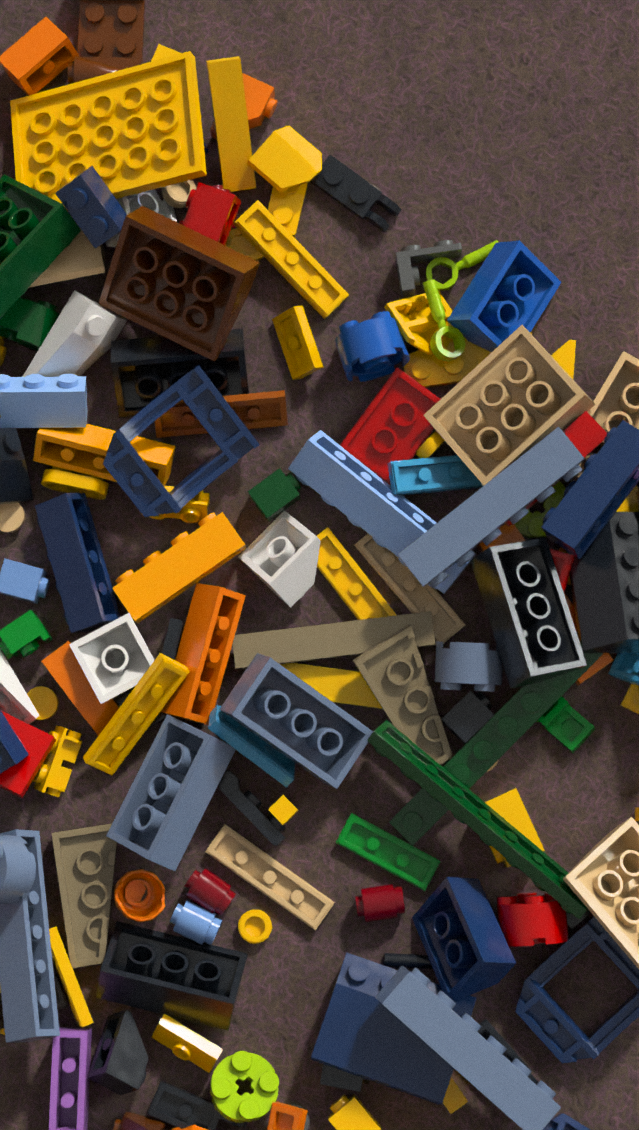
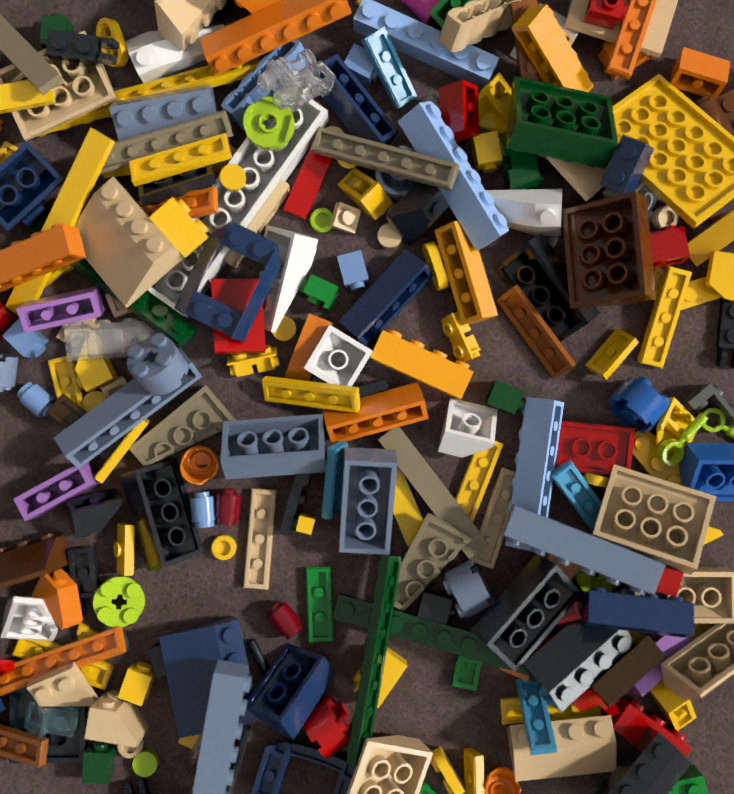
camera: 55 degrees right, 5 degrees up
dark blue wedge [103,365,260,517] -> none

